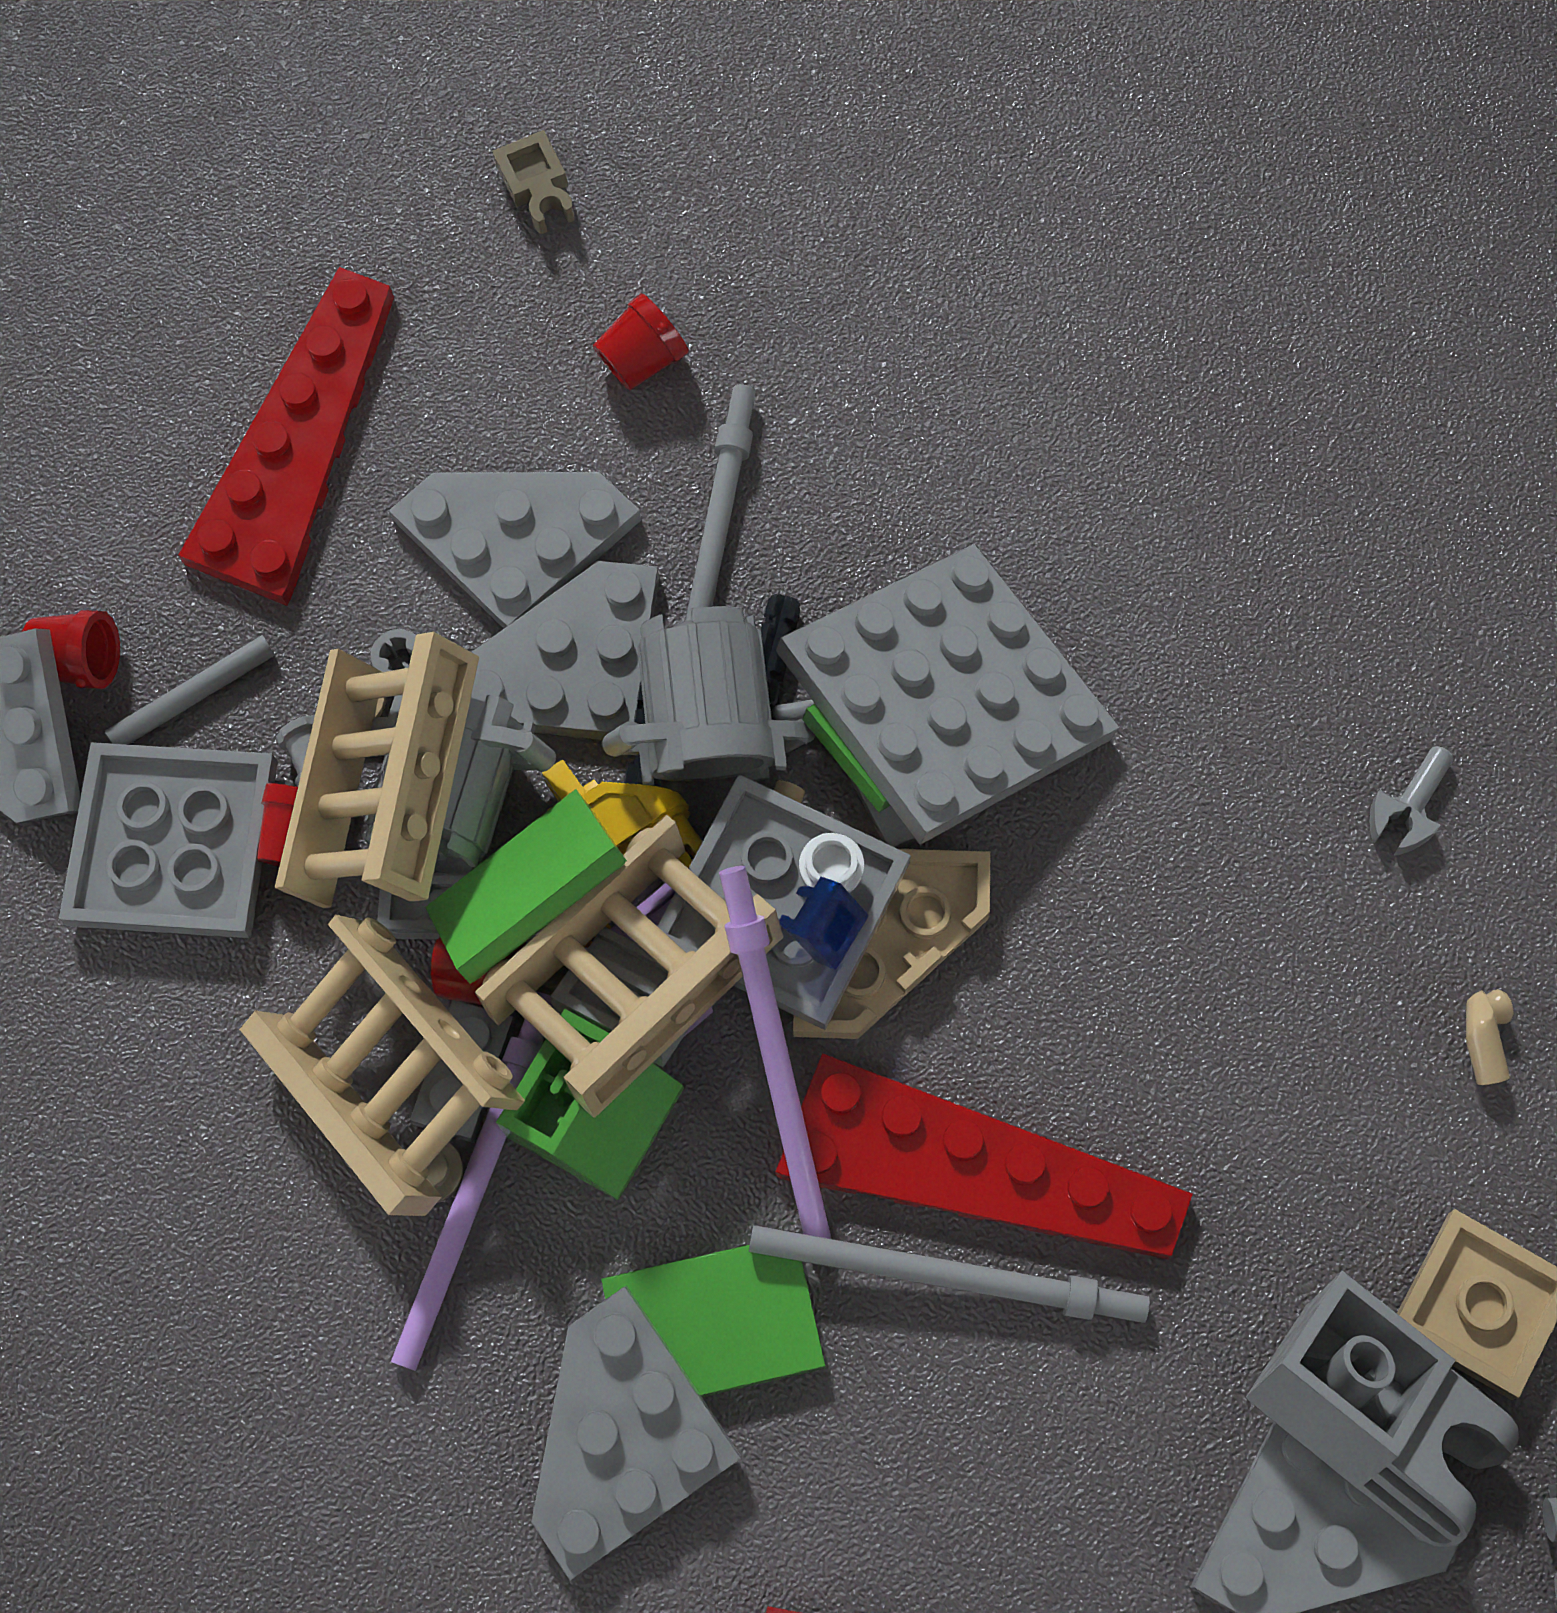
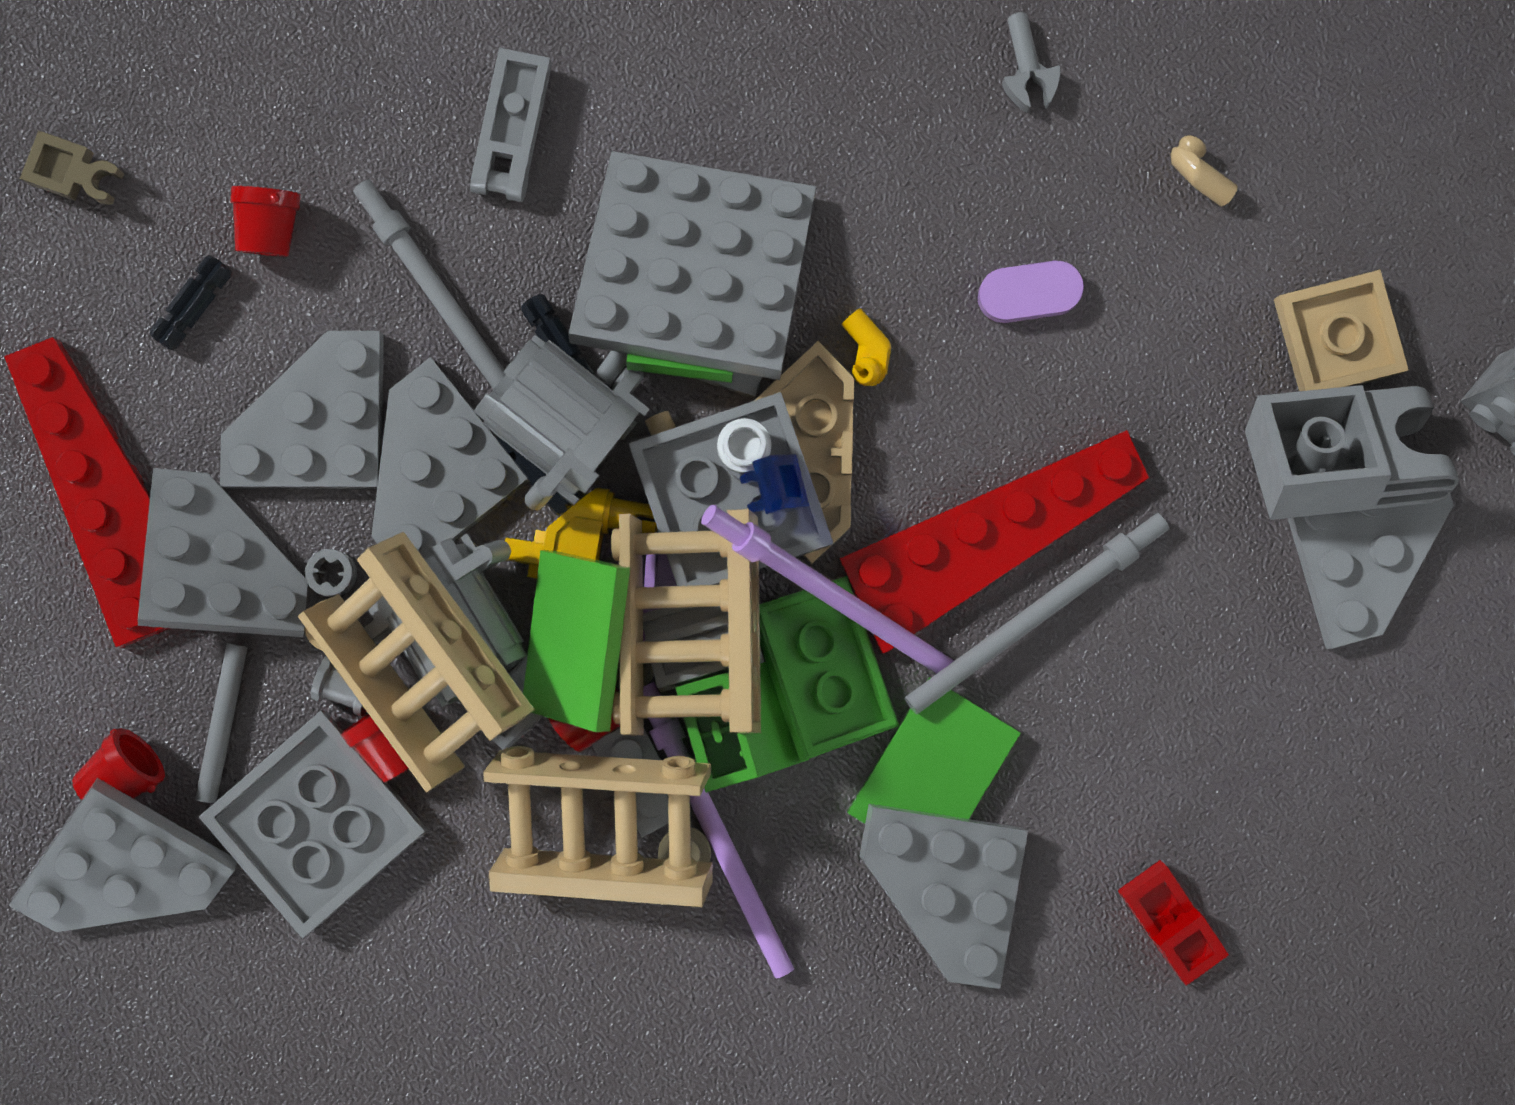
camera: 50 degrees left, 15 degrees up
none -> light grey plate [138,468,308,637]
none -> black axle [150,255,232,350]
none -> light grey plate [470,48,552,203]
none -> bright green tile [759,576,899,761]
none -> yellow arm [842,308,891,386]
none -> lavender tile [978,261,1083,323]

